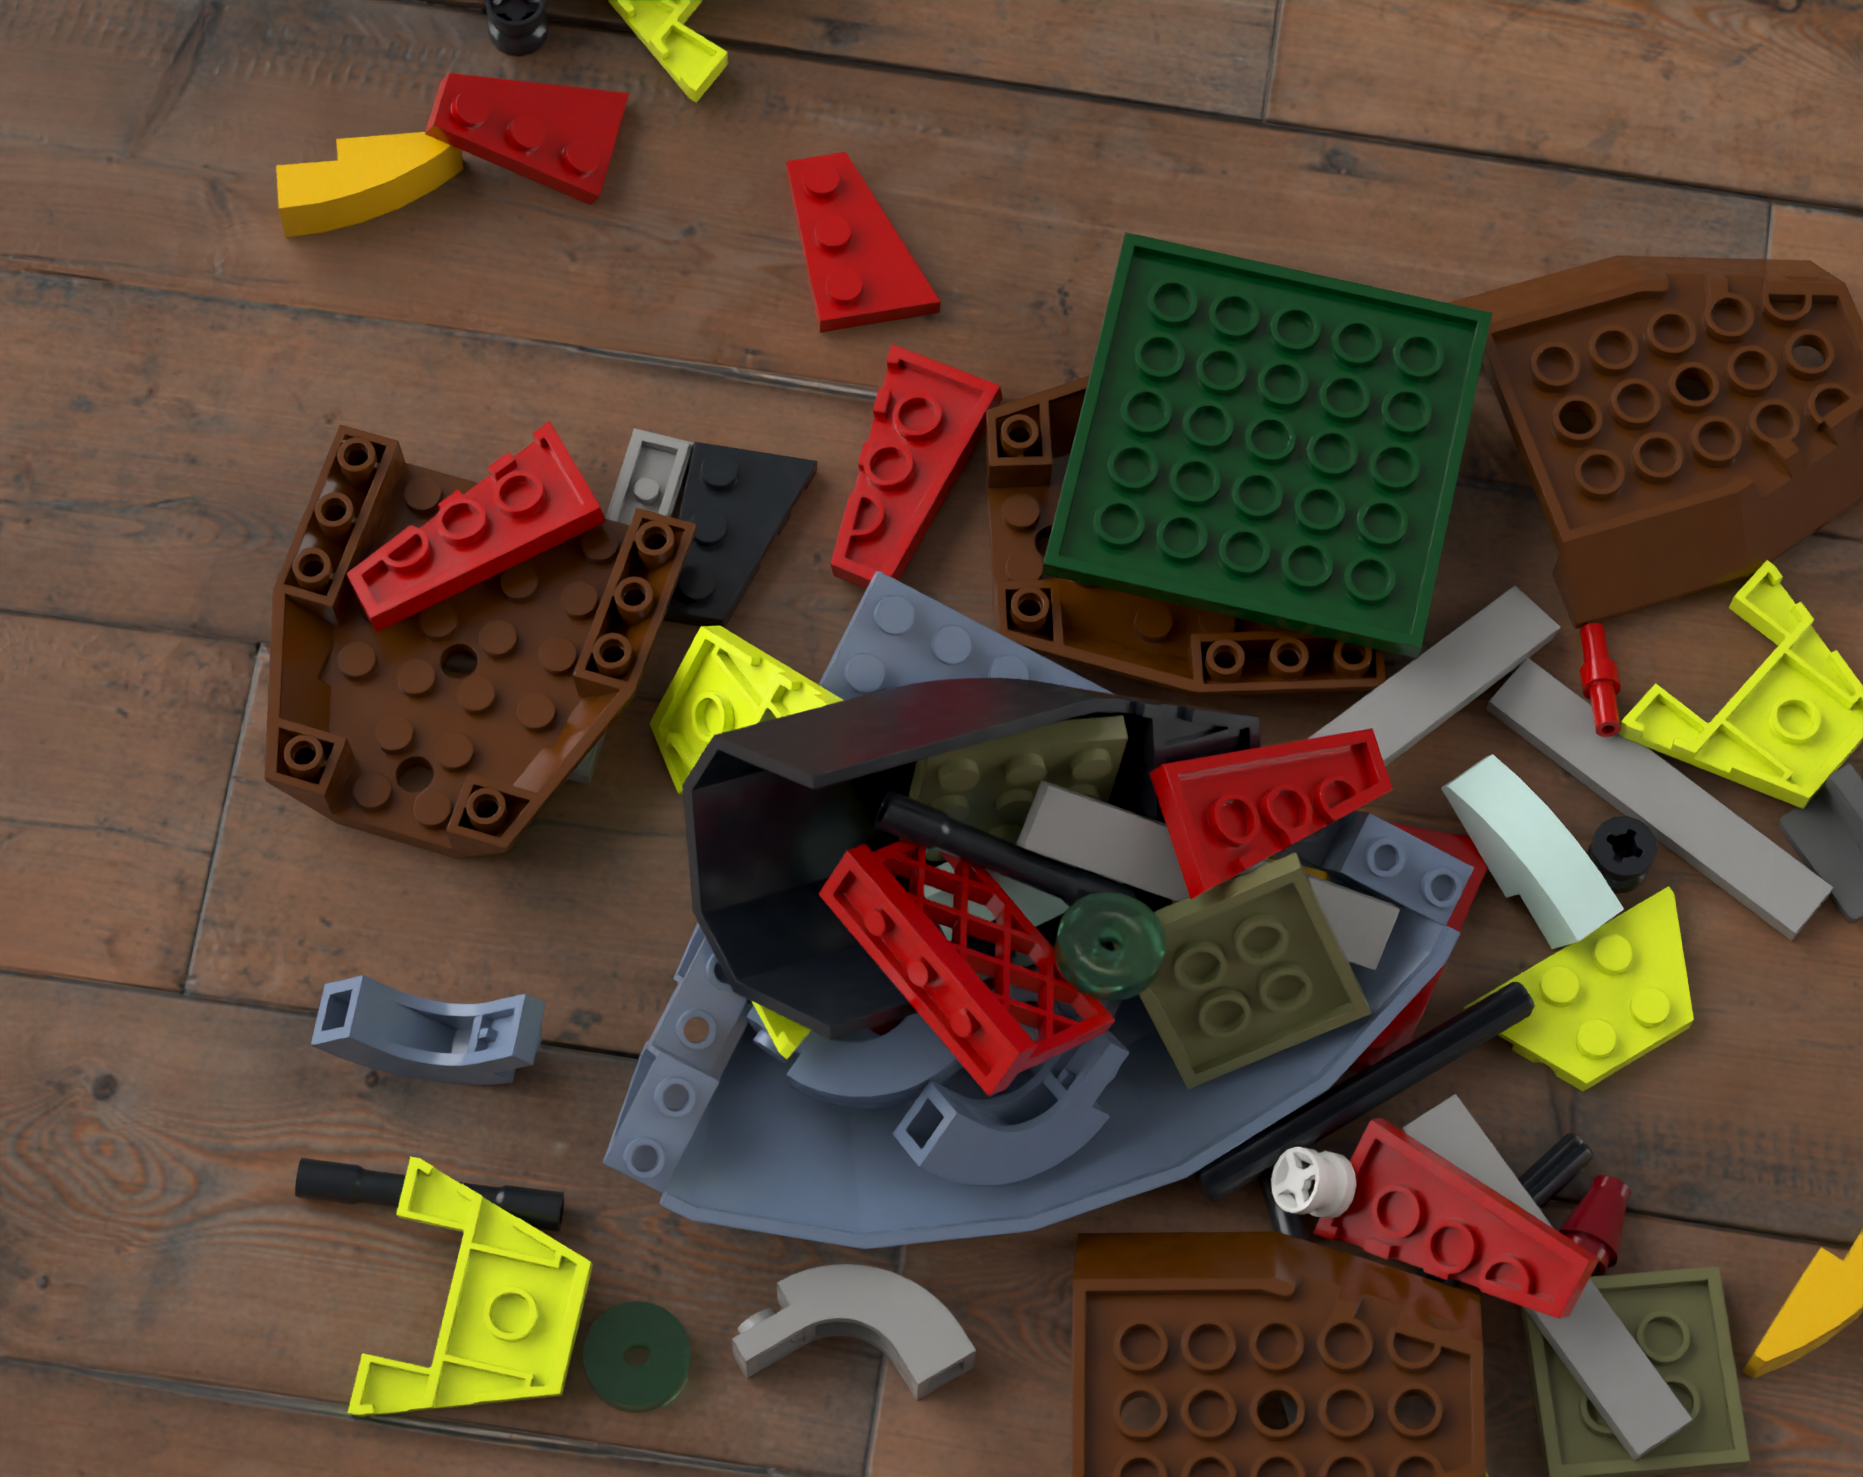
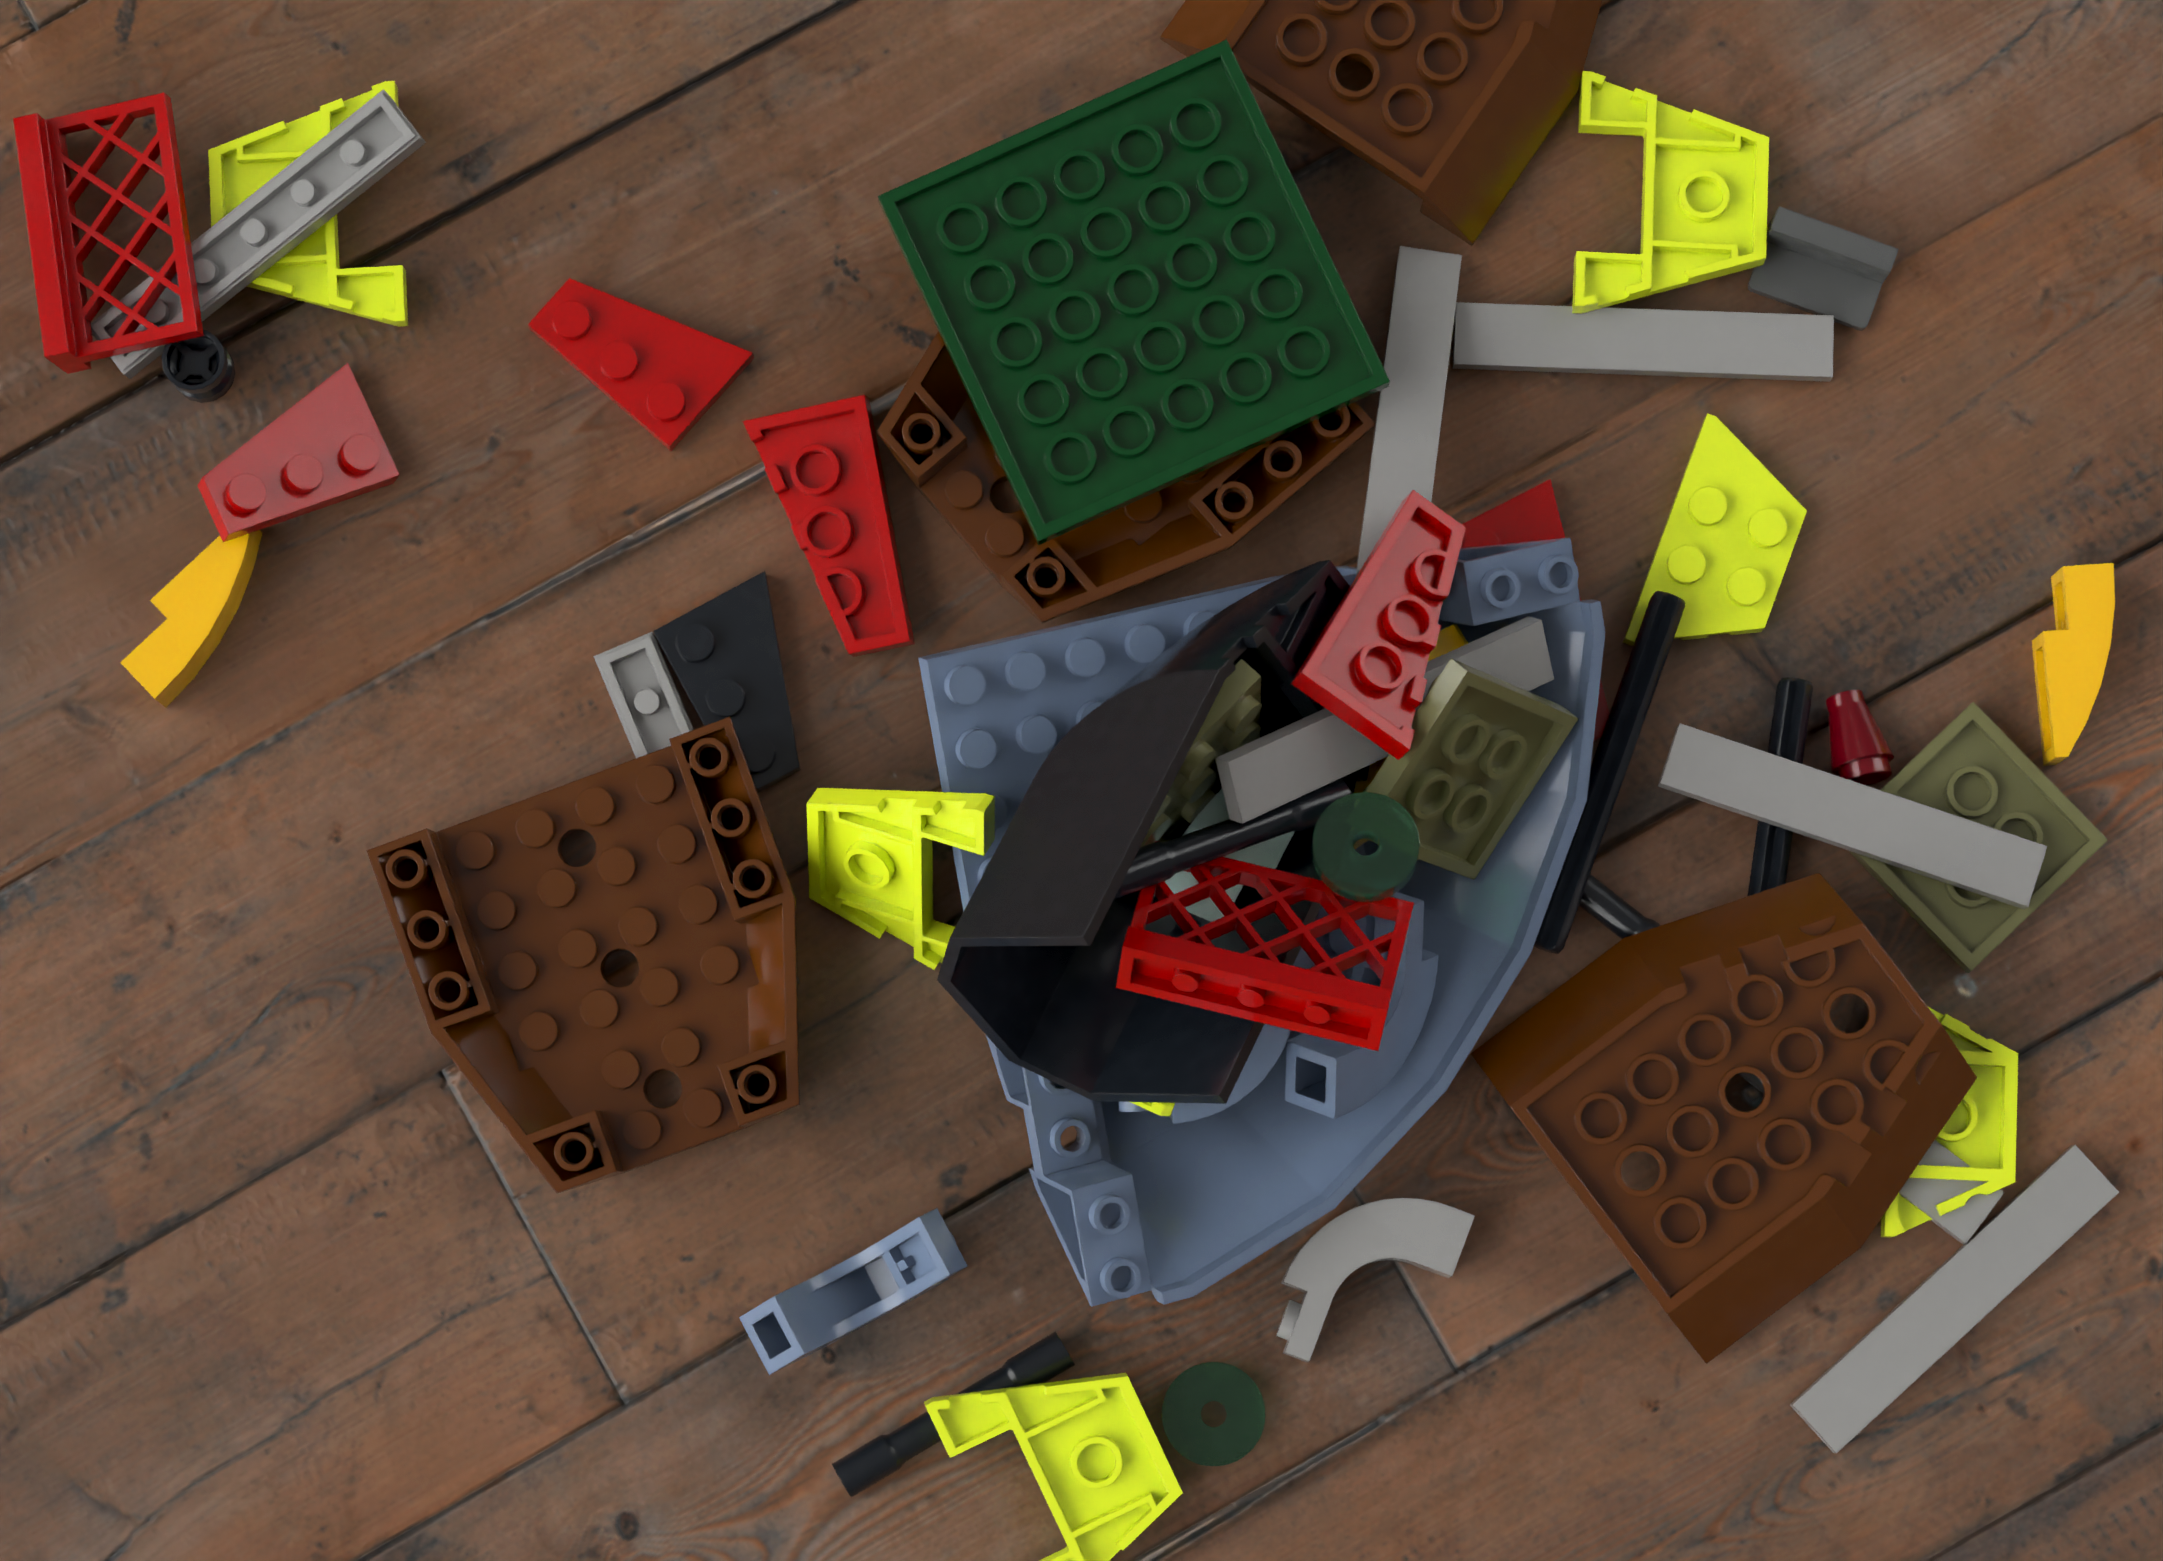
camera: 35 degrees left, 15 degrees up
red wing [346,421,605,633] -> none
white wheel [1271,1146,1356,1219] -> none
red wing [1313,1118,1600,1319] -> none
light aqua slope [1441,754,1624,949] -> none
red bar [1579,623,1621,737] -> none
black wheel [1587,816,1657,894] -> none

